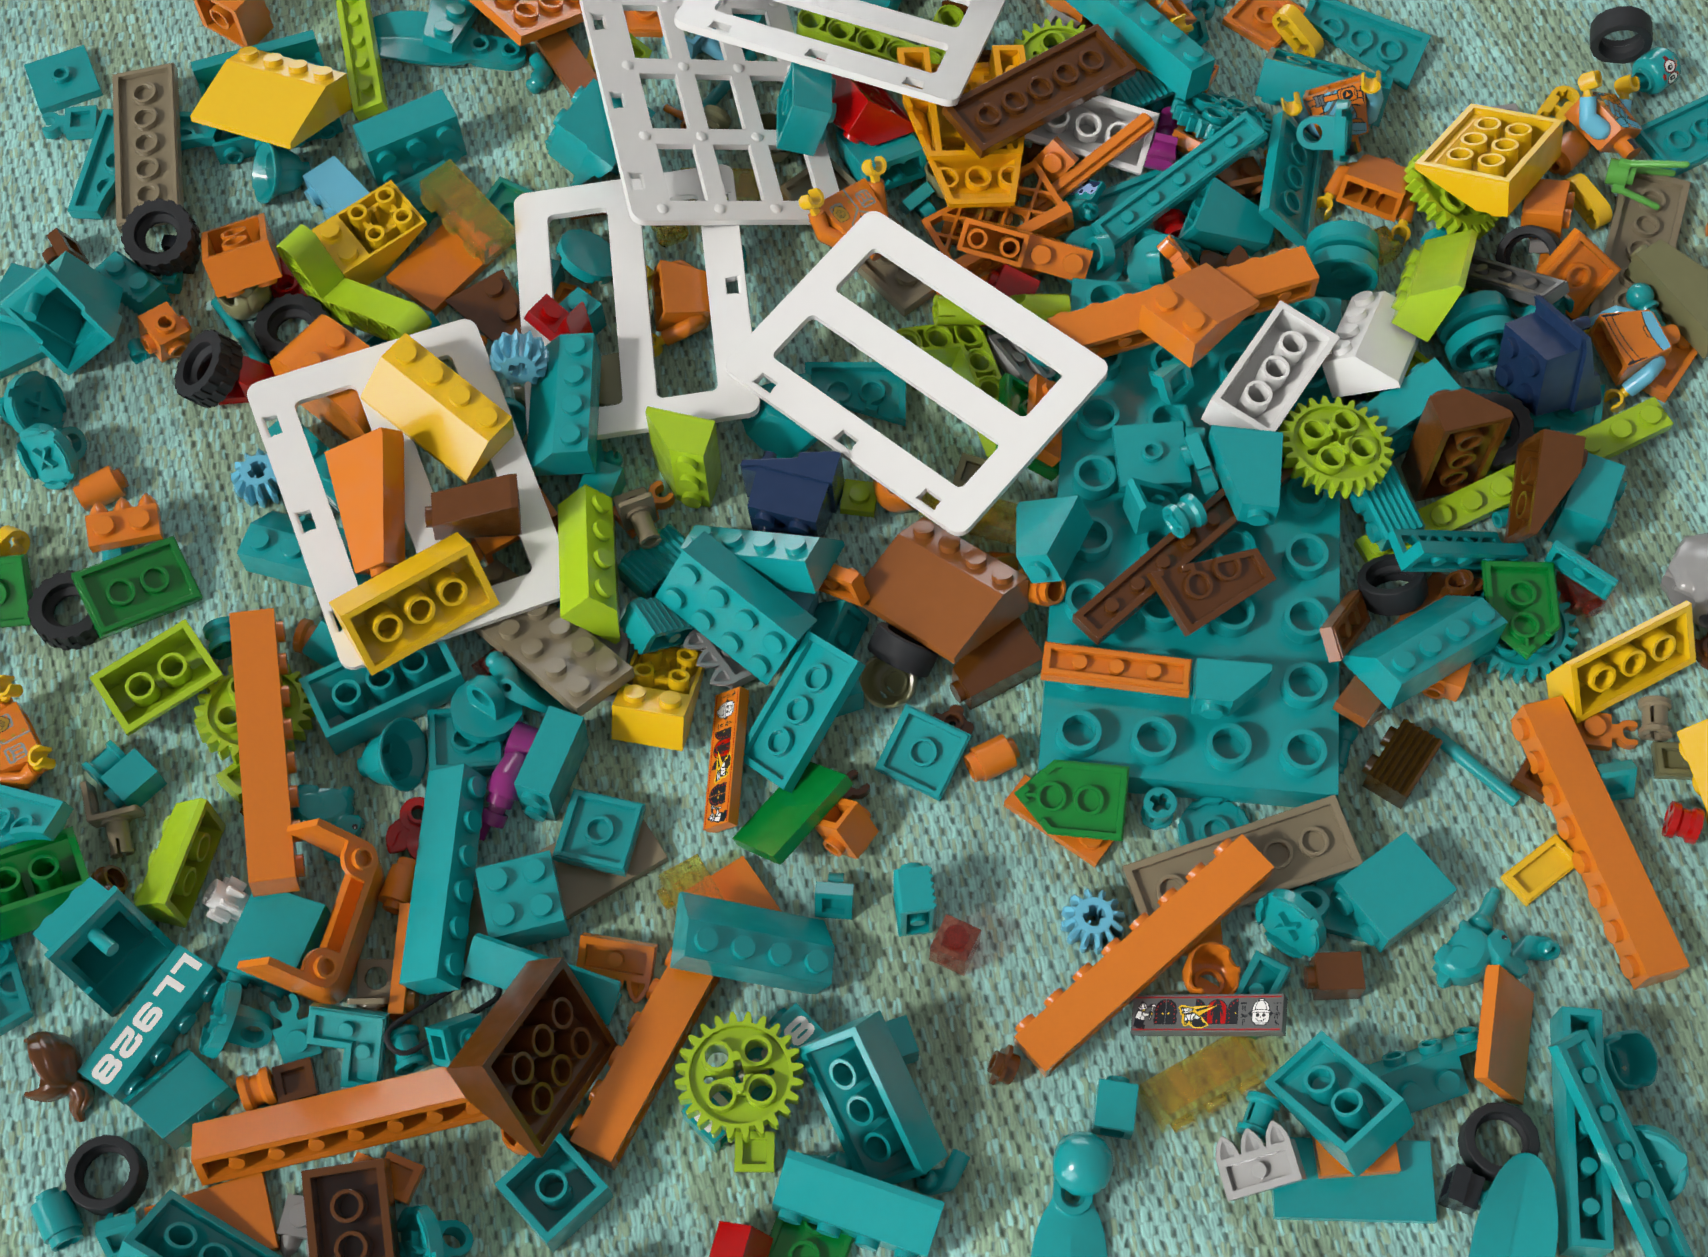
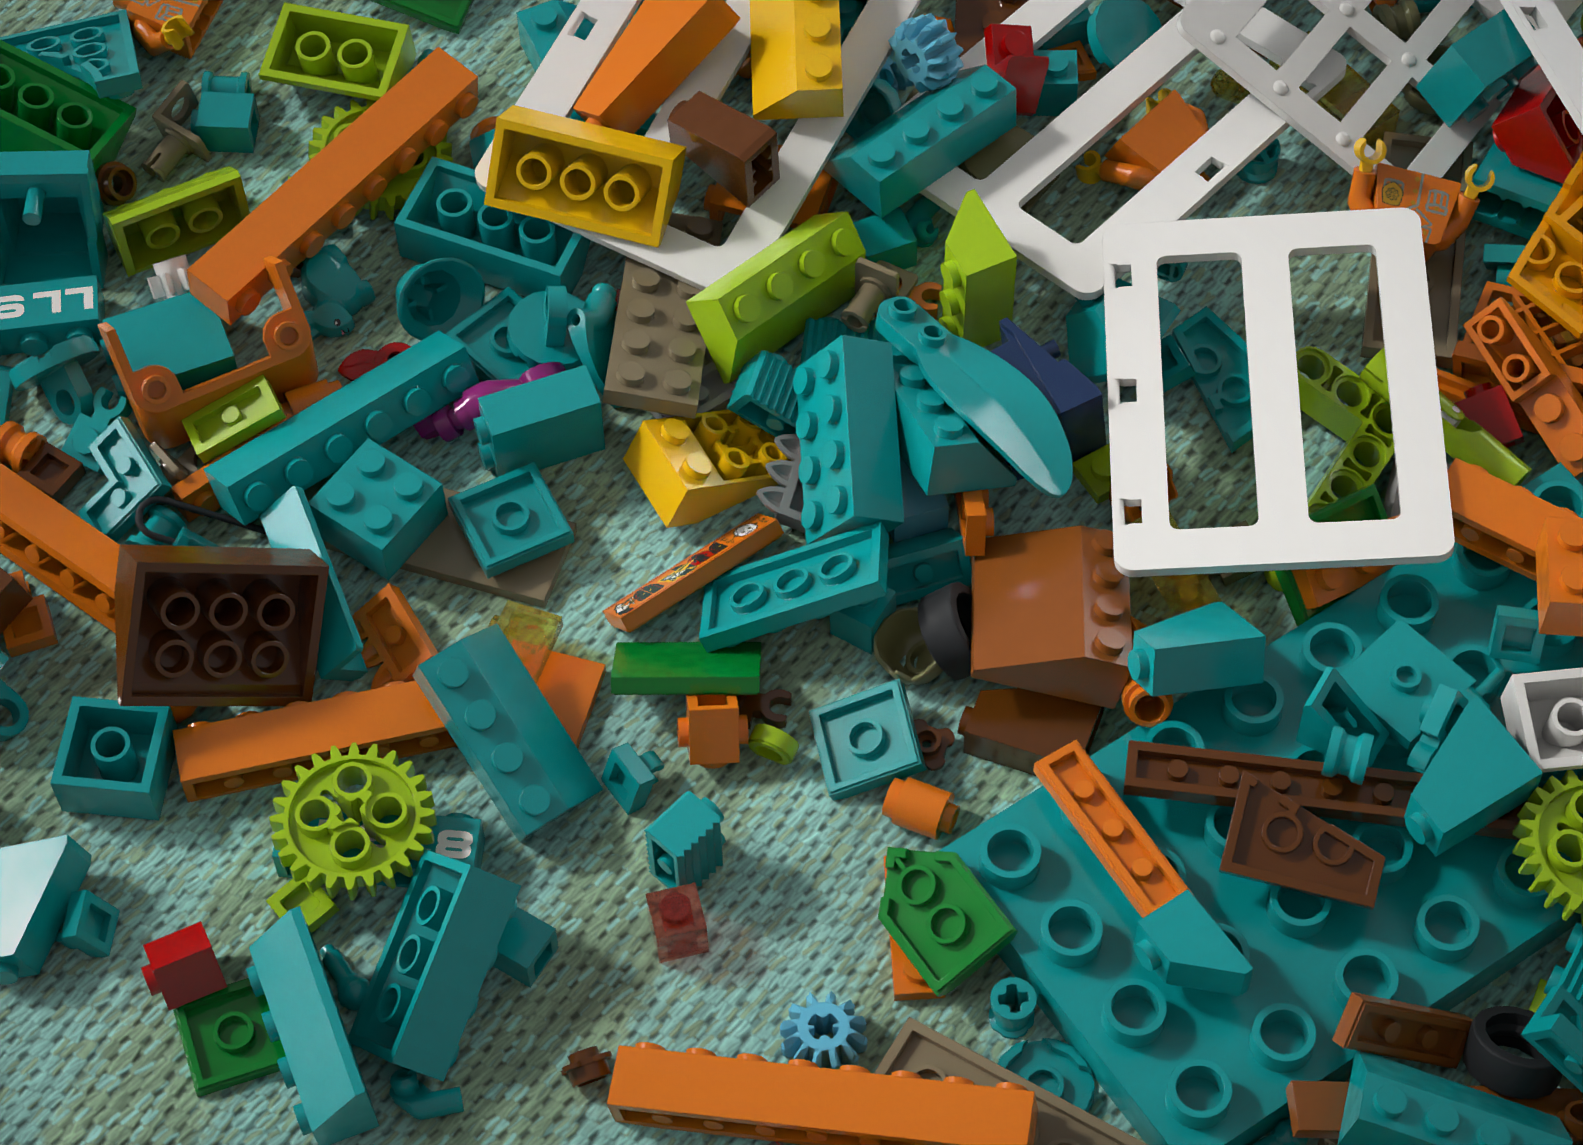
camera: 50 degrees right, 5 degrees down
none -> lime plate [181,374,287,464]
none -> lime tile [748,724,799,765]
none -> teal plant [875,296,1073,499]

